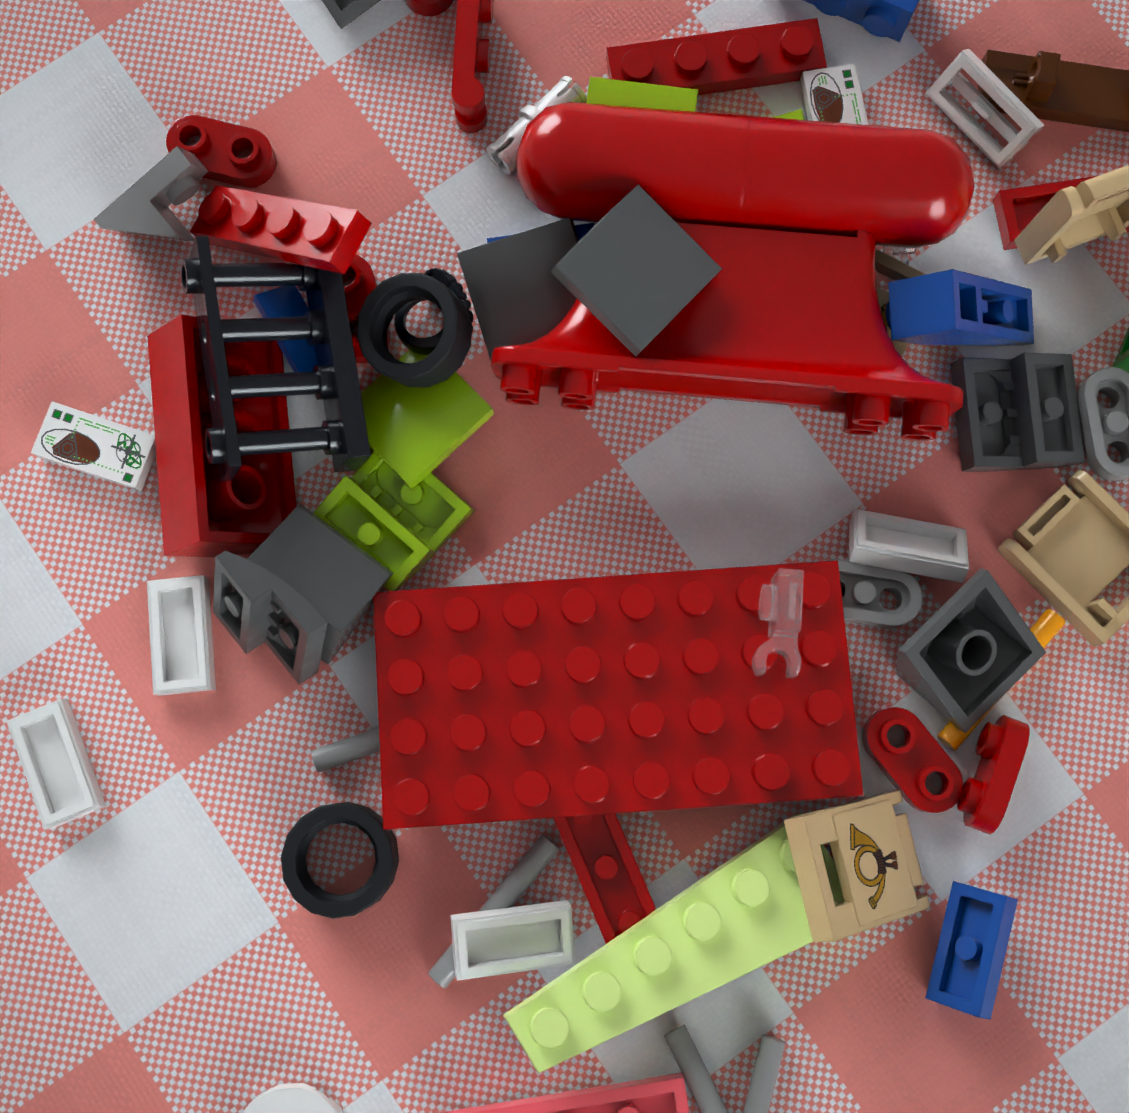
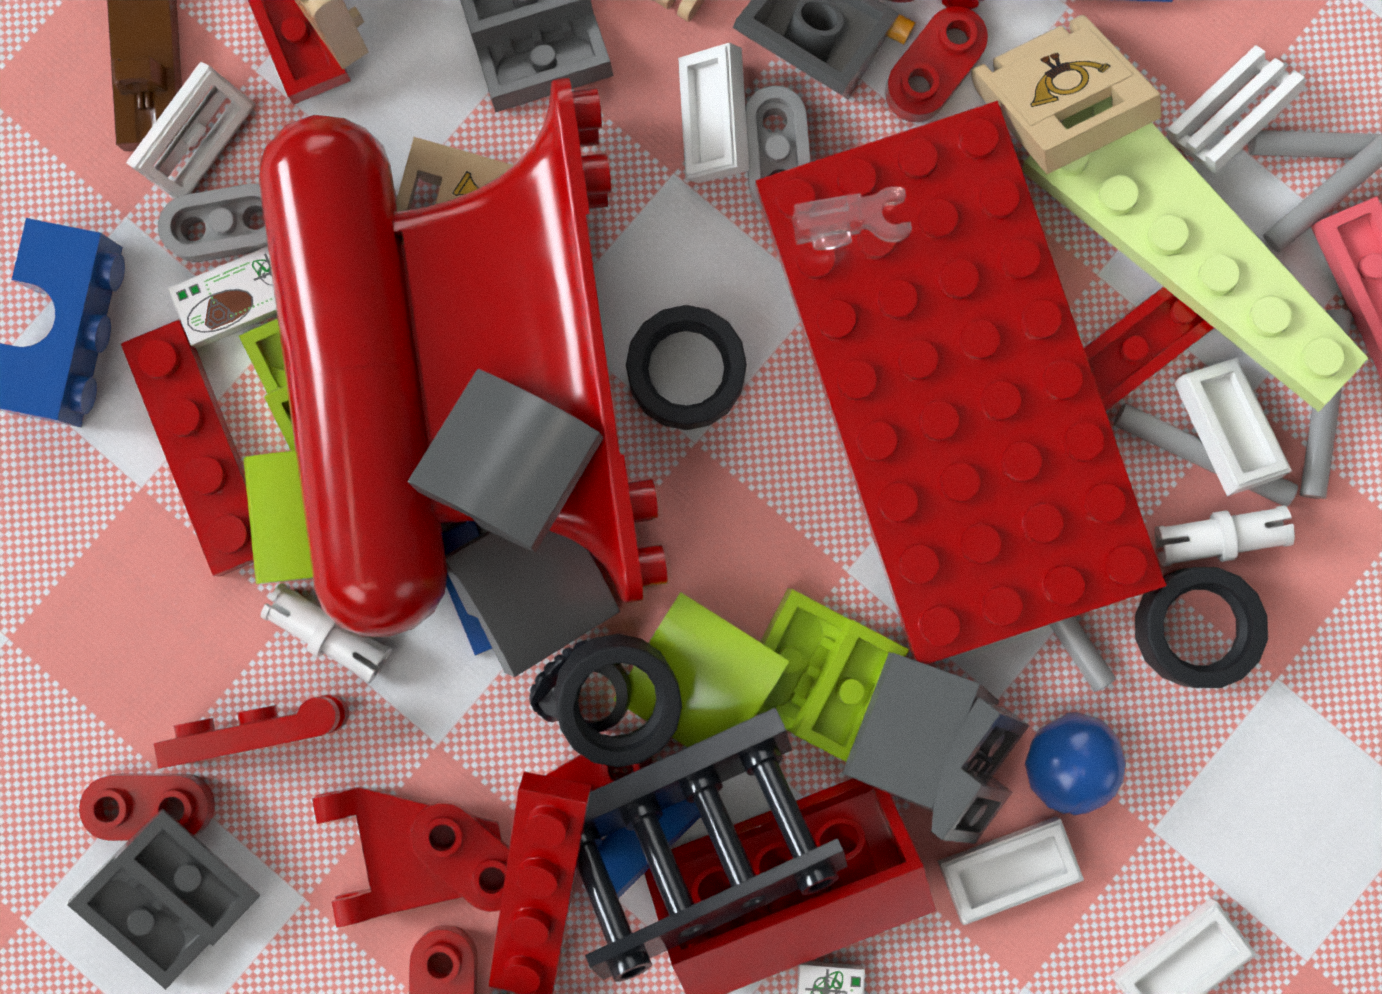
camera: 105 degrees left, 5 degrees up
blue slope [885,269,1034,346] -> none
none -> light grey plate [158,183,268,262]
none -> red flag [312,786,505,928]
none -> red plate [410,801,509,912]
none -> black tyre [625,305,747,430]
none -> blue hair [1025,712,1126,816]
none -> white pin [1154,505,1295,567]
none -> white tile [1167,45,1305,174]
none -> light grey bar [1300,309,1352,499]

